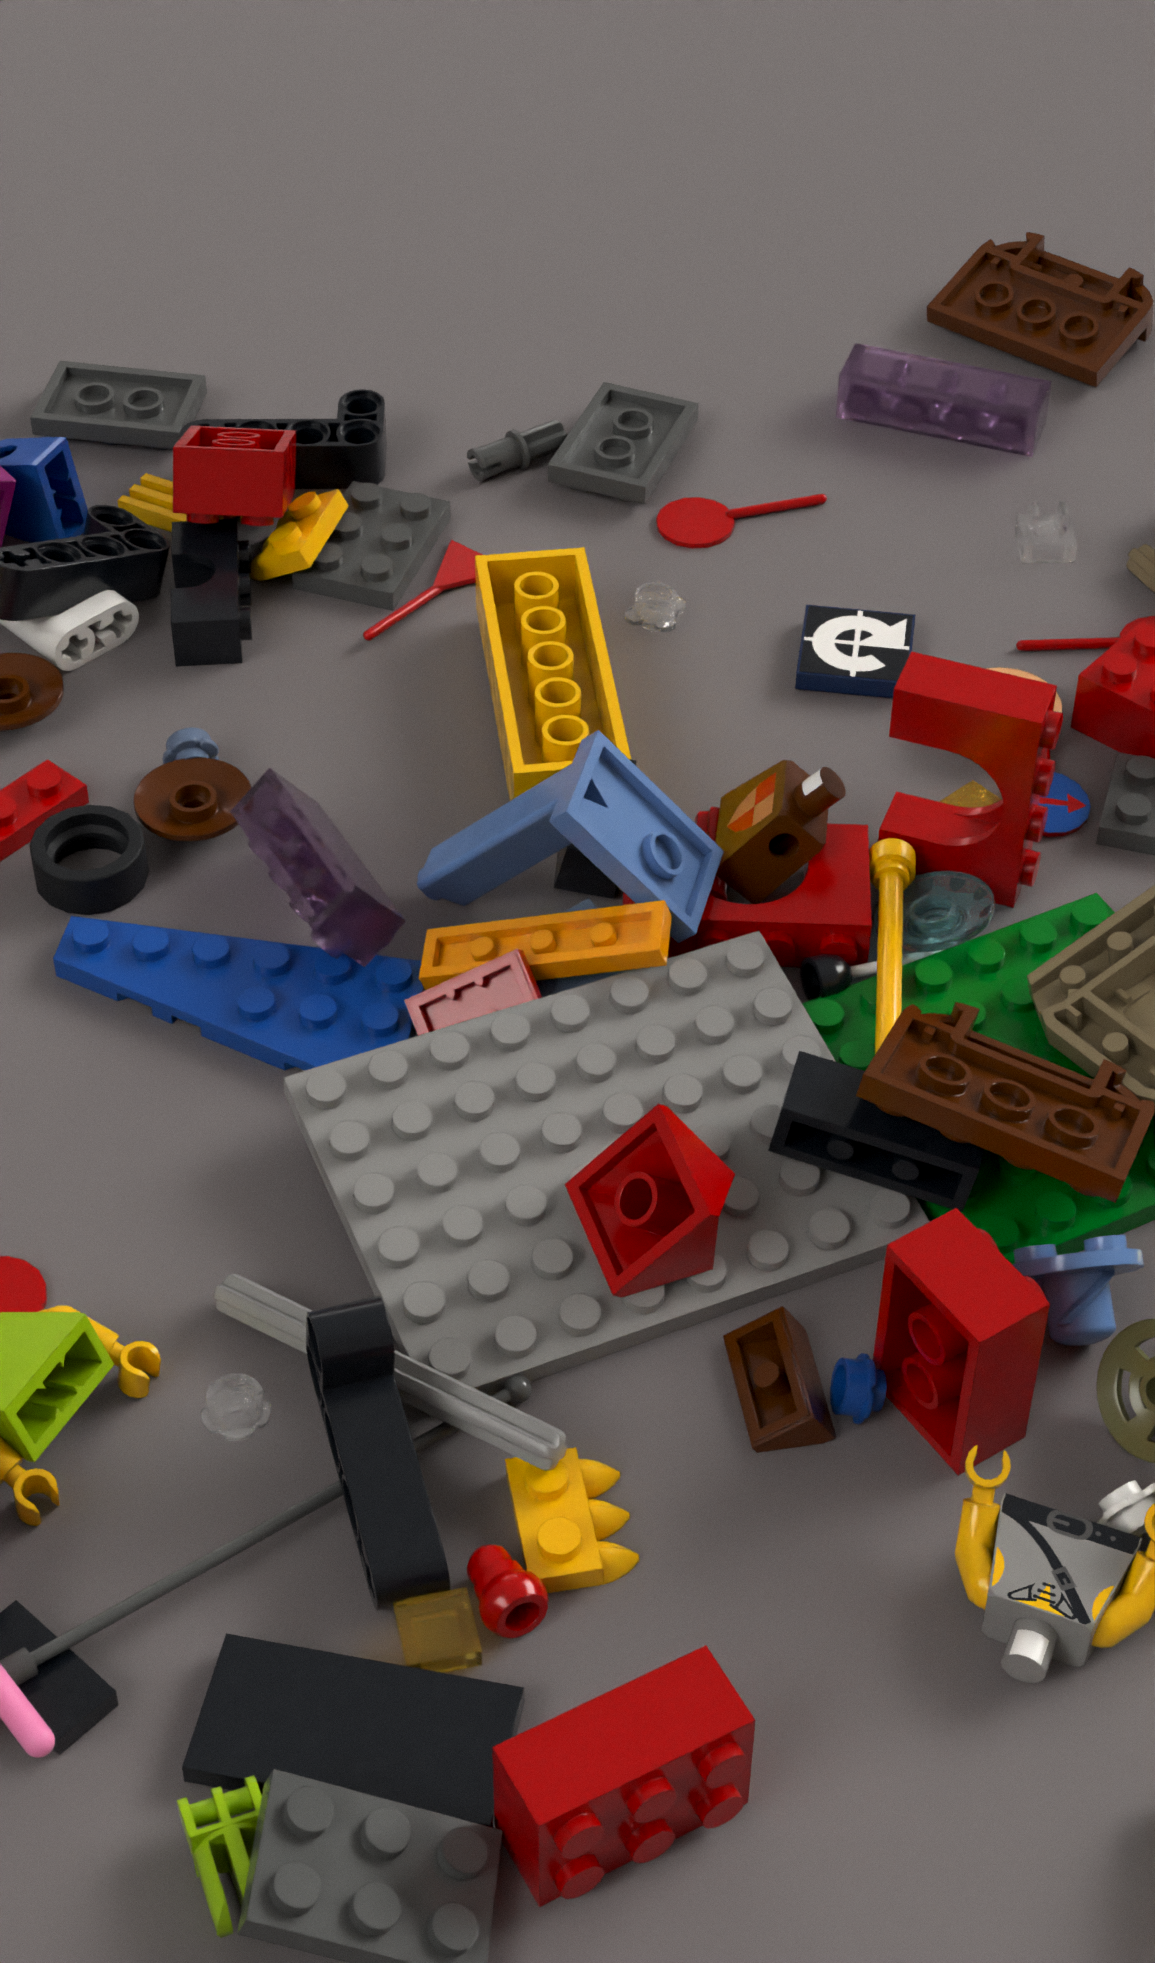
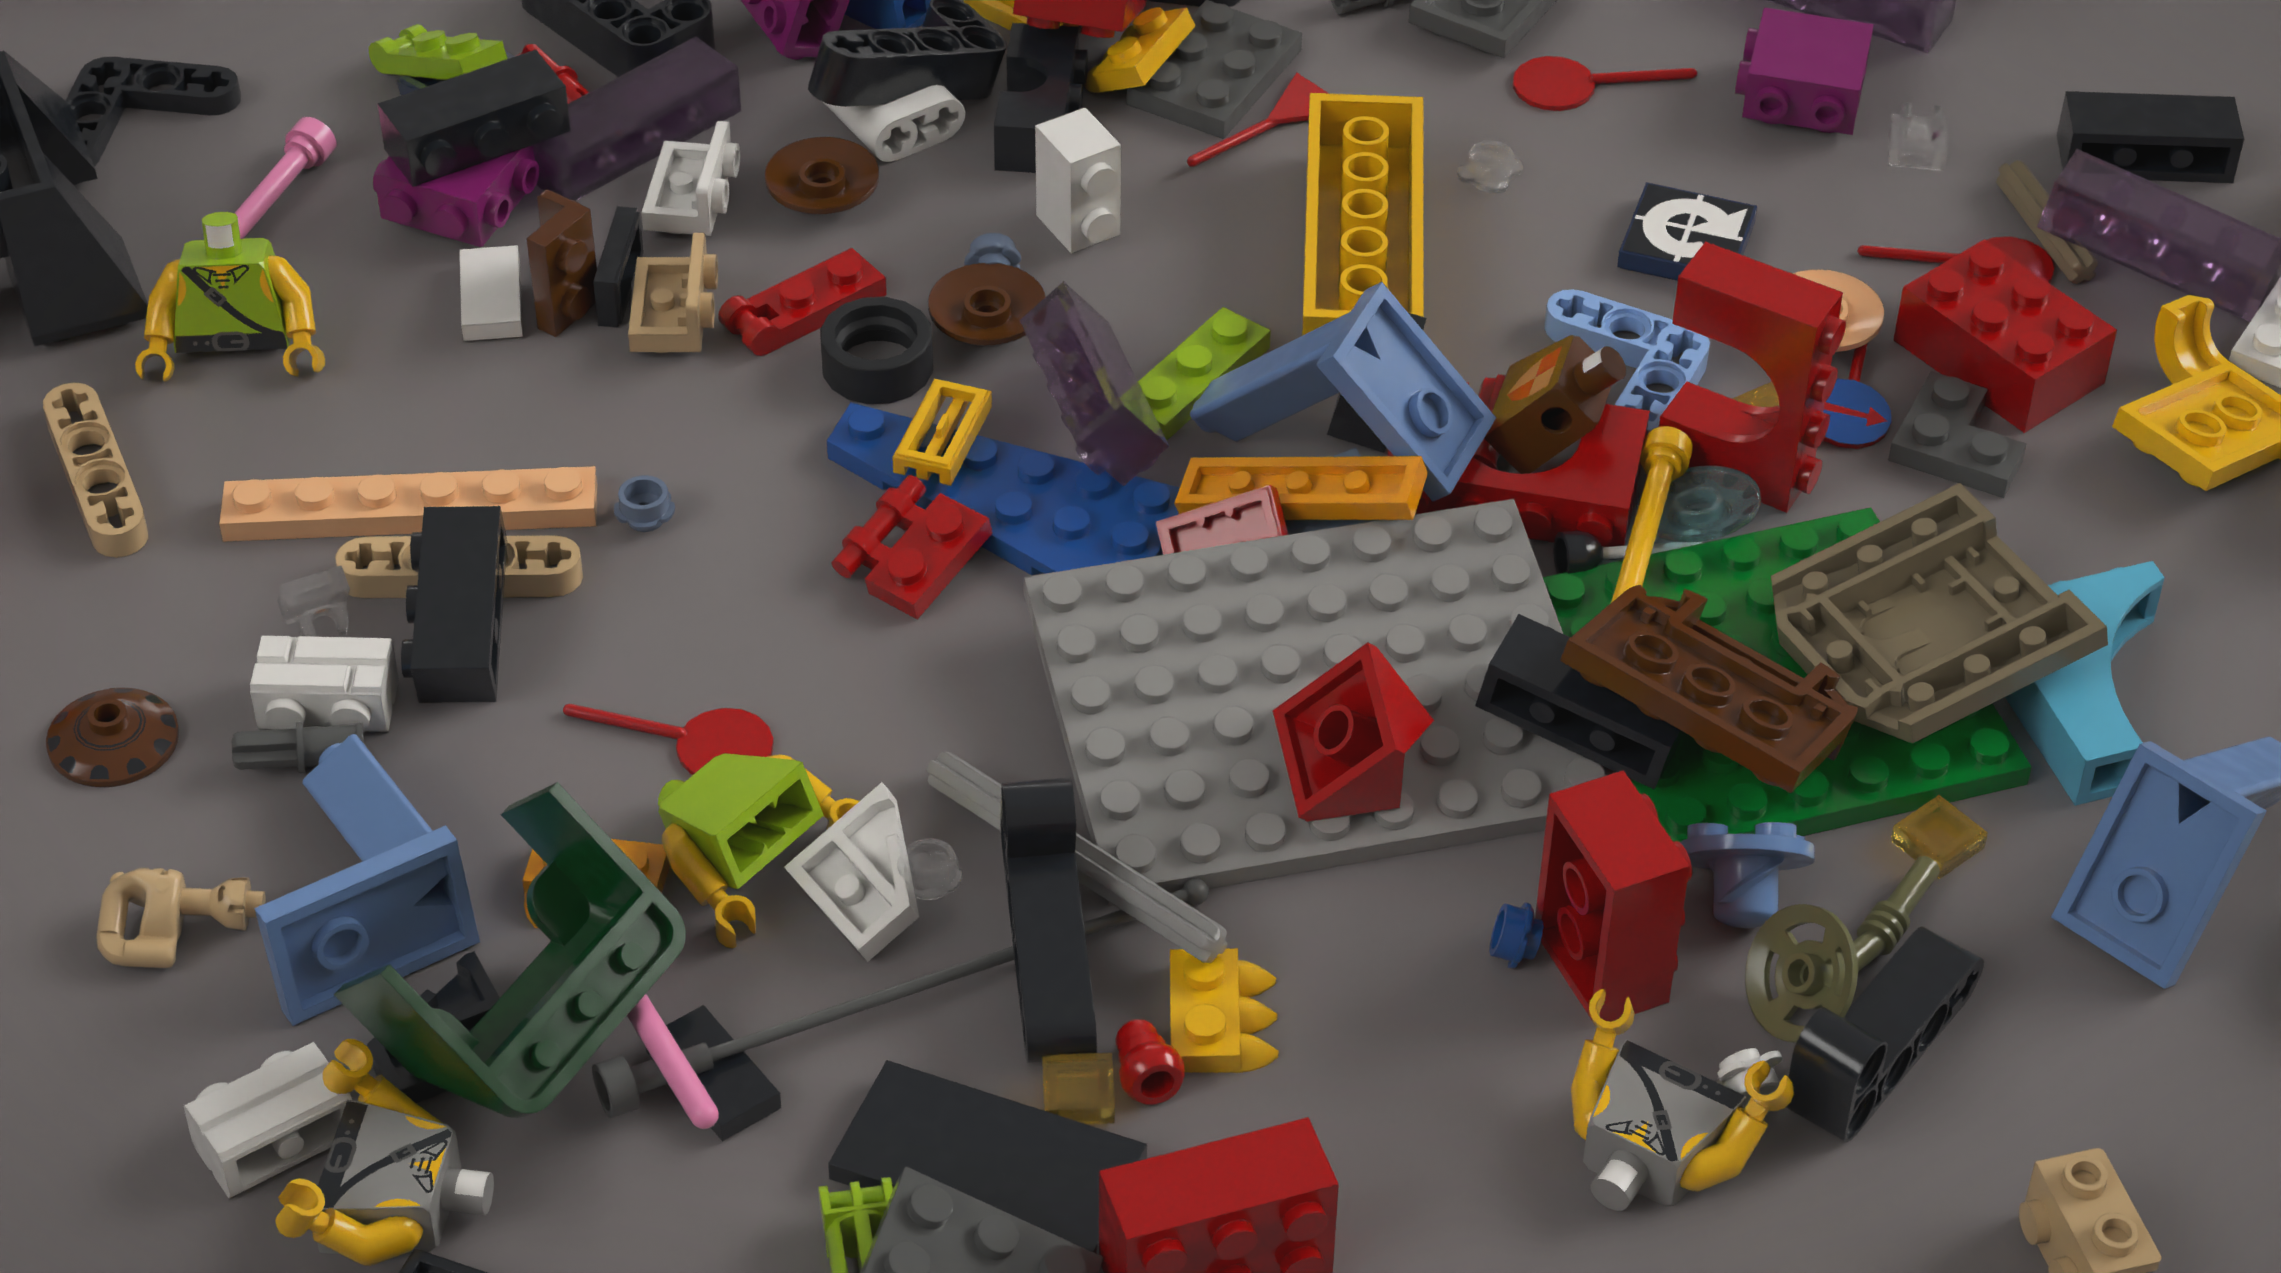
camera: 10 degrees right, 0 degrees up
reddish brown slope [723,1306,836,1453] -> none
none -> white wing [784,782,919,962]
none -> red plate [831,475,993,620]
none -> yellow tile [892,378,992,486]
none -> white brick [1035,107,1121,253]
none -> lime plate [1116,307,1271,443]
none -> light blue beam [1544,289,1710,434]
none -> magenta brick [1735,7,1874,135]

